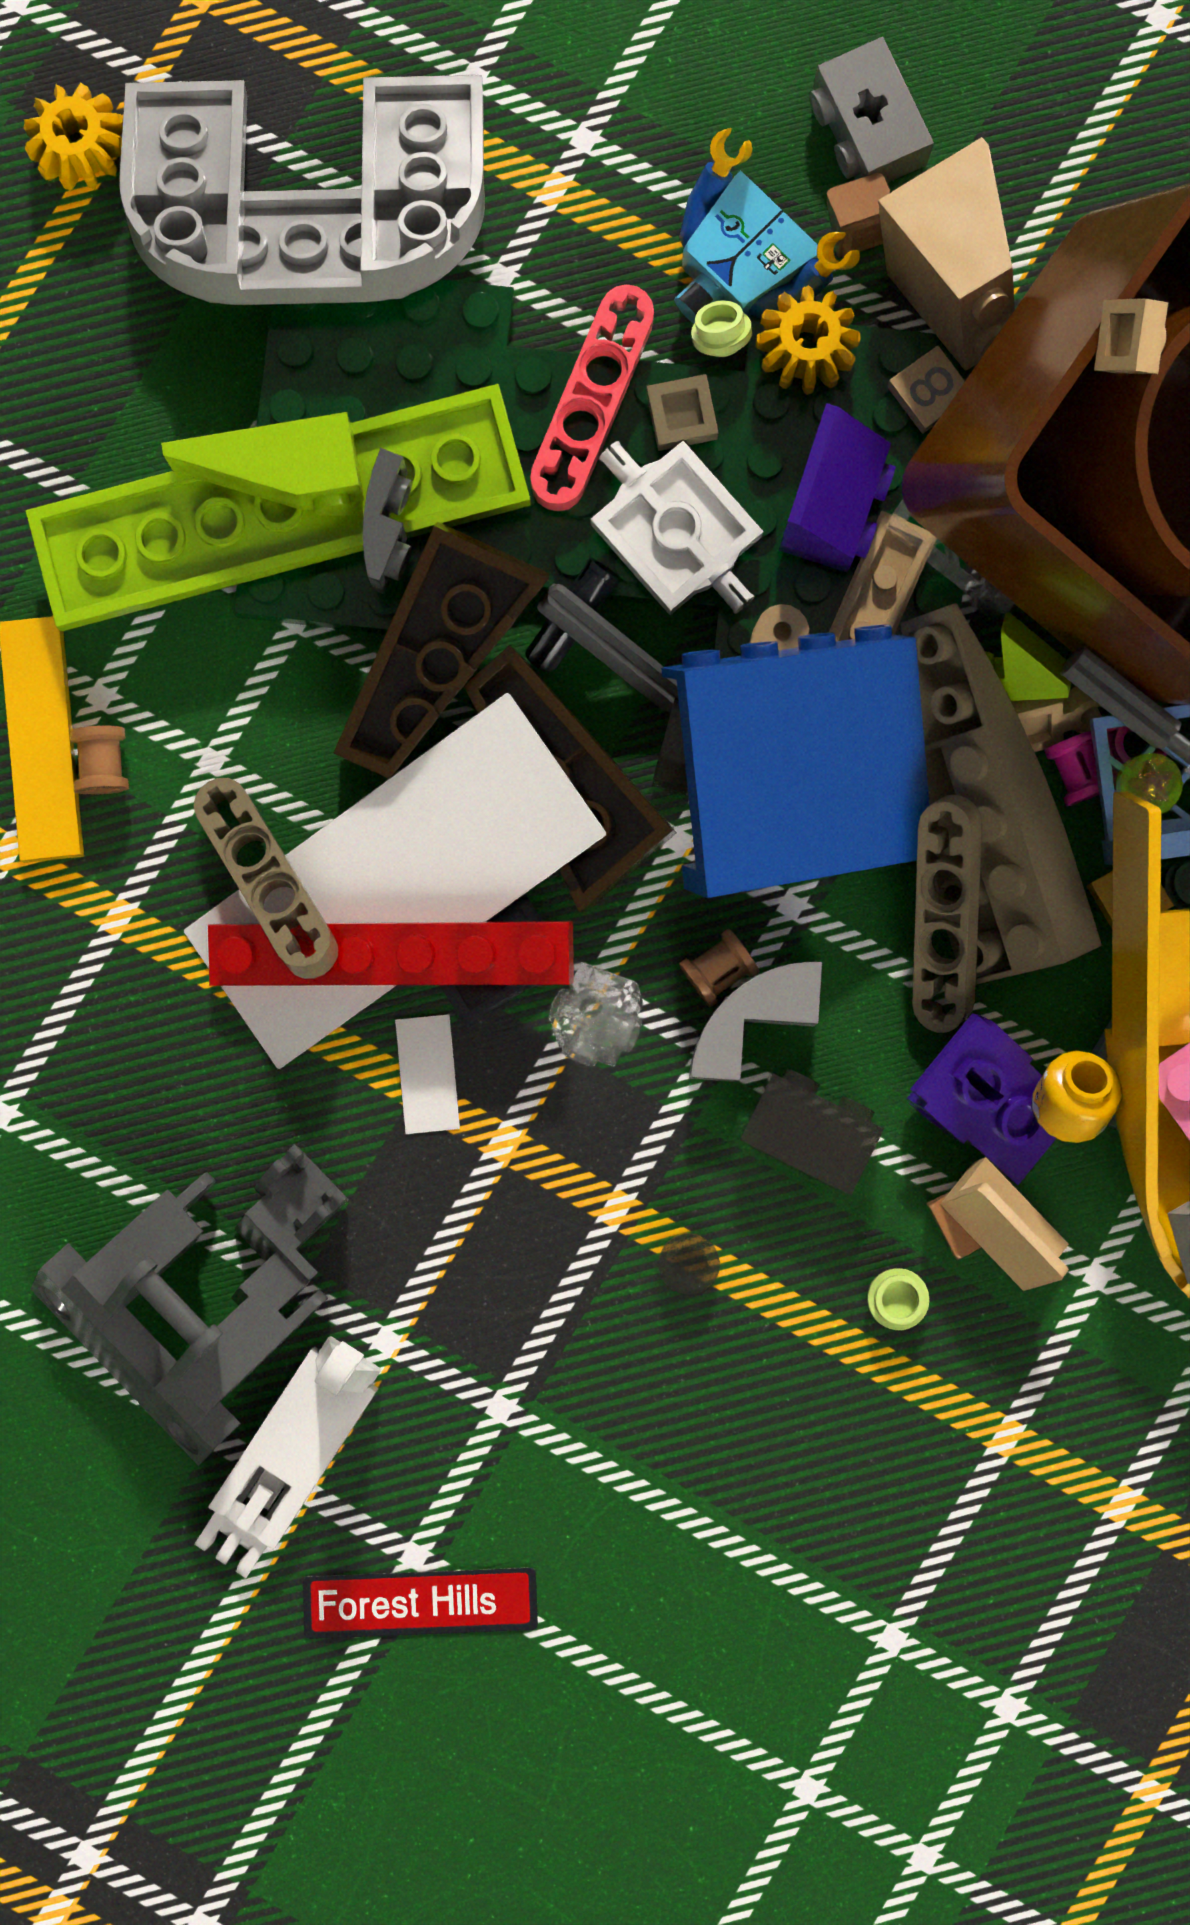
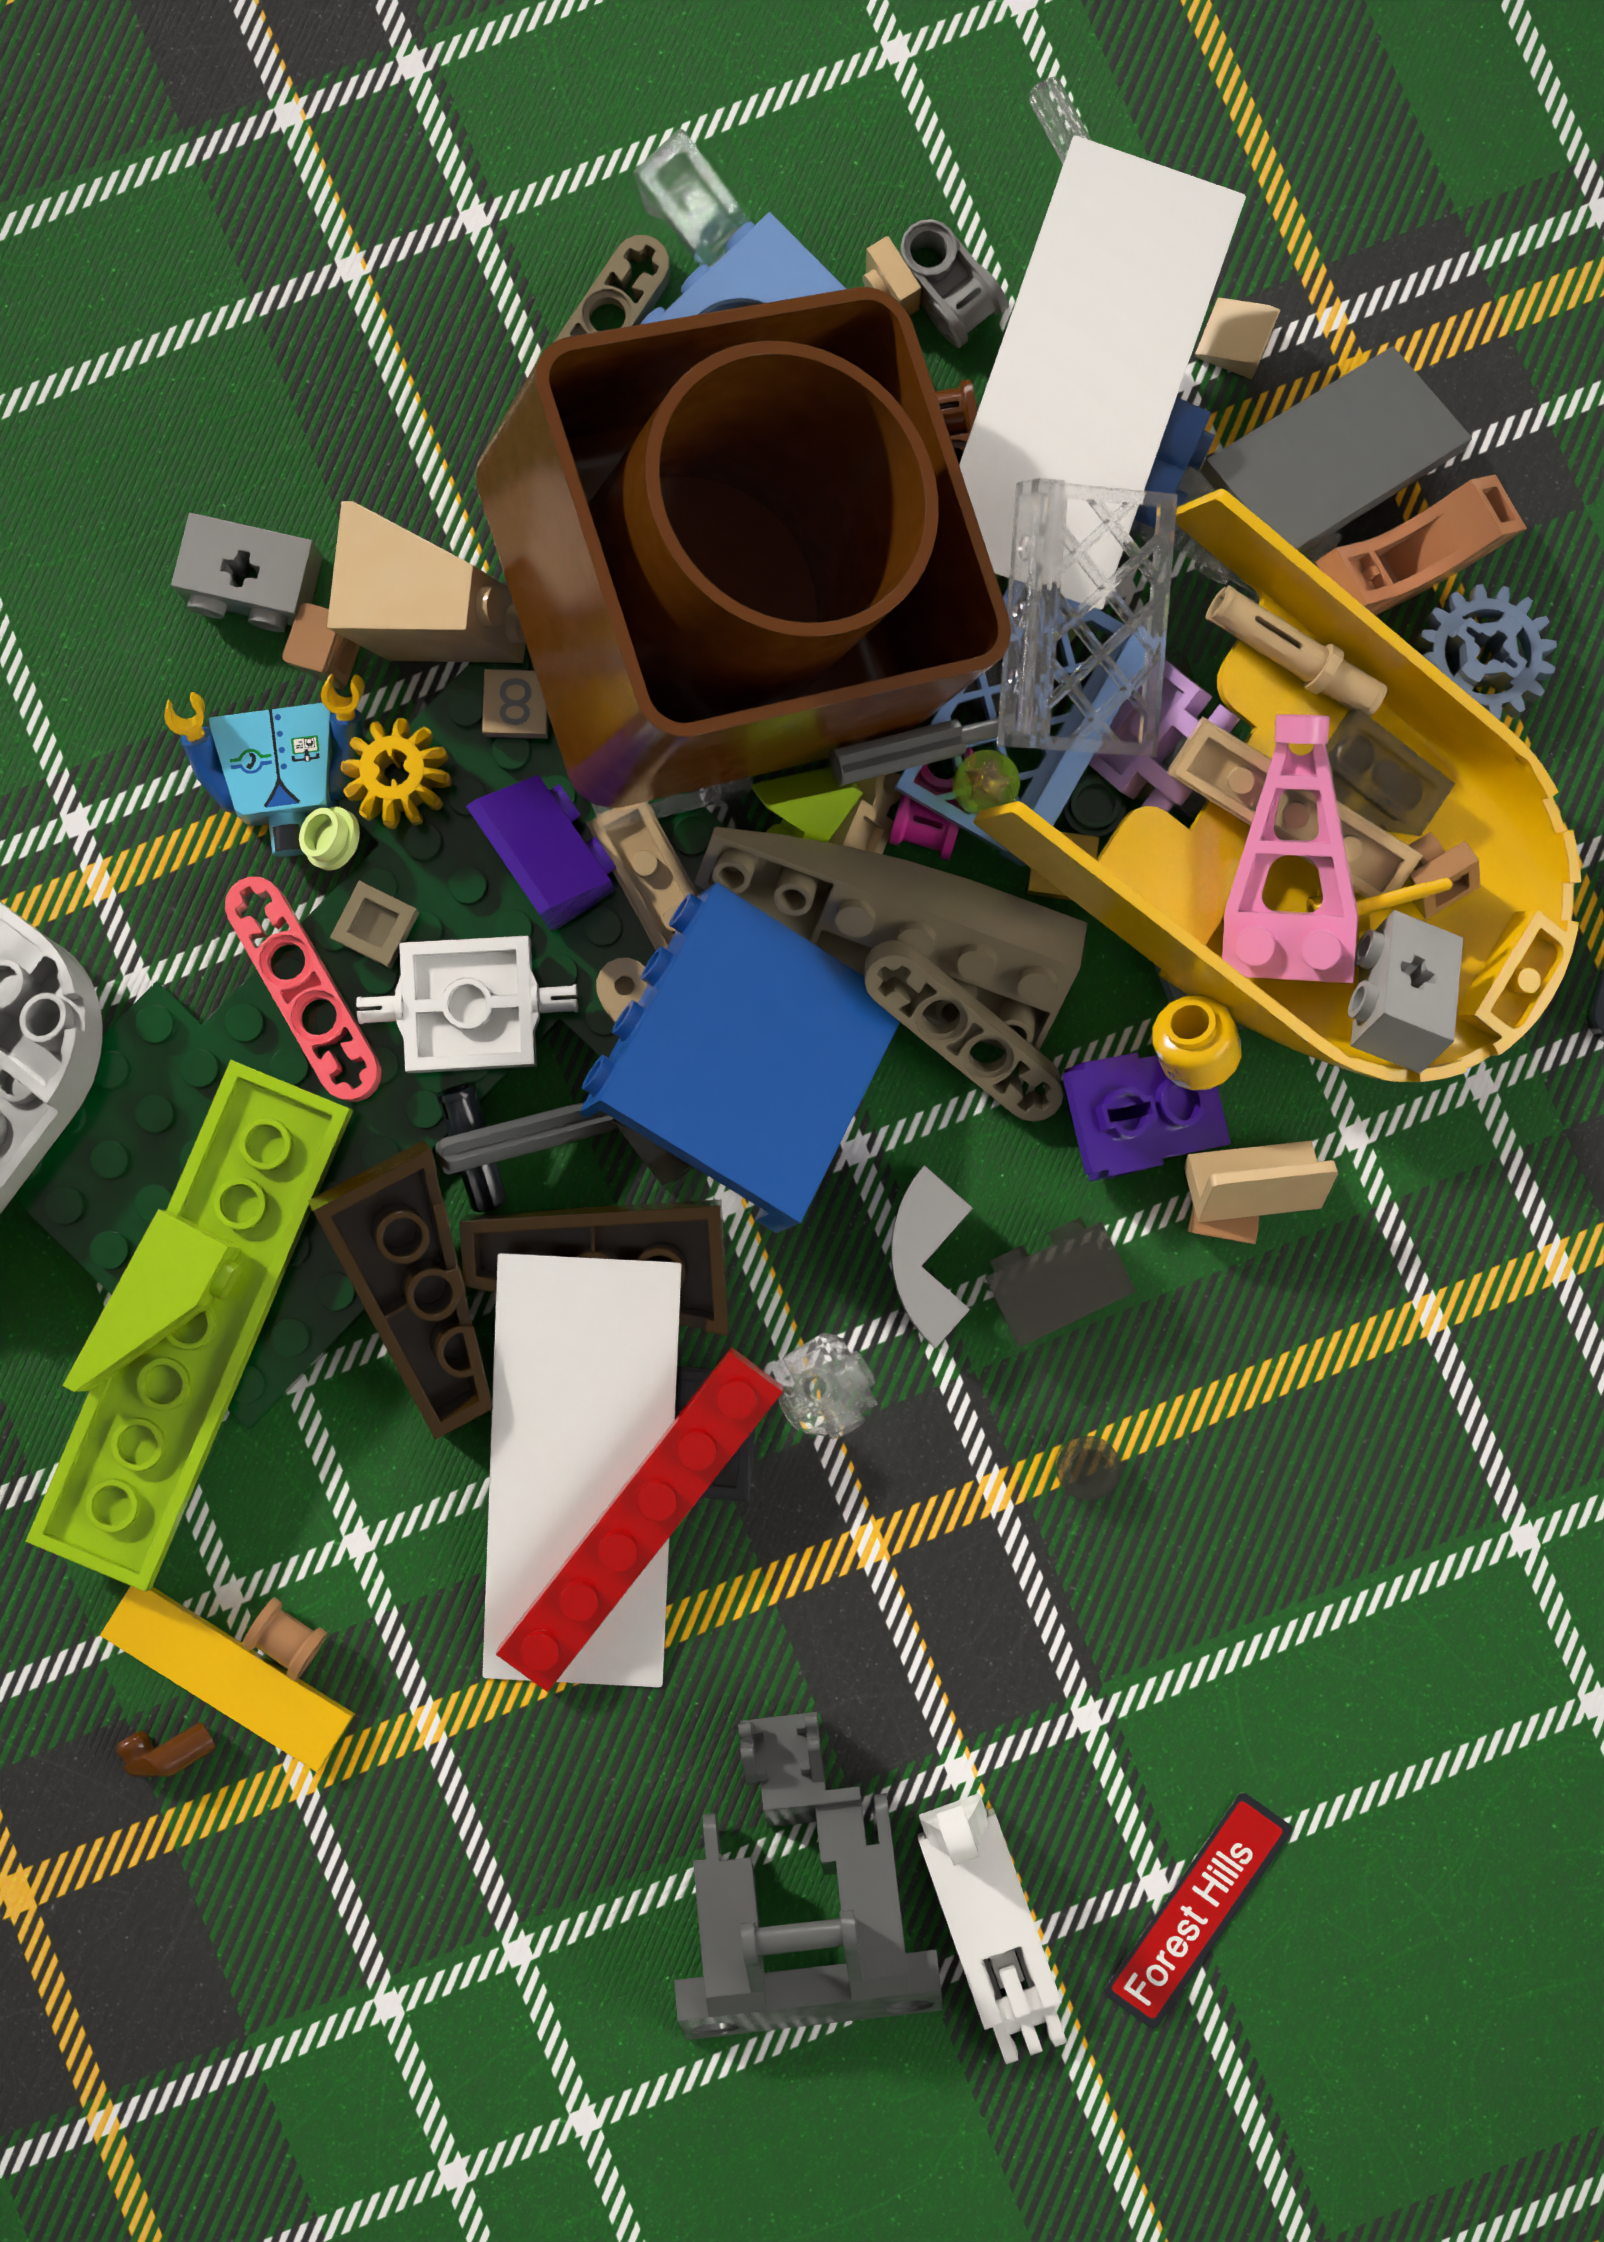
camera: 45 degrees left, 0 degrees up
dark tan beam [194,778,338,979] -> none
dark grey slope [363,448,413,594] -> none
white sticker [395,1014,460,1134] -> none
medium nougat bush [679,928,760,1008] -> none
yellowish green plate [867,1268,929,1330] -> none
tan plate [1094,299,1168,374] -> none

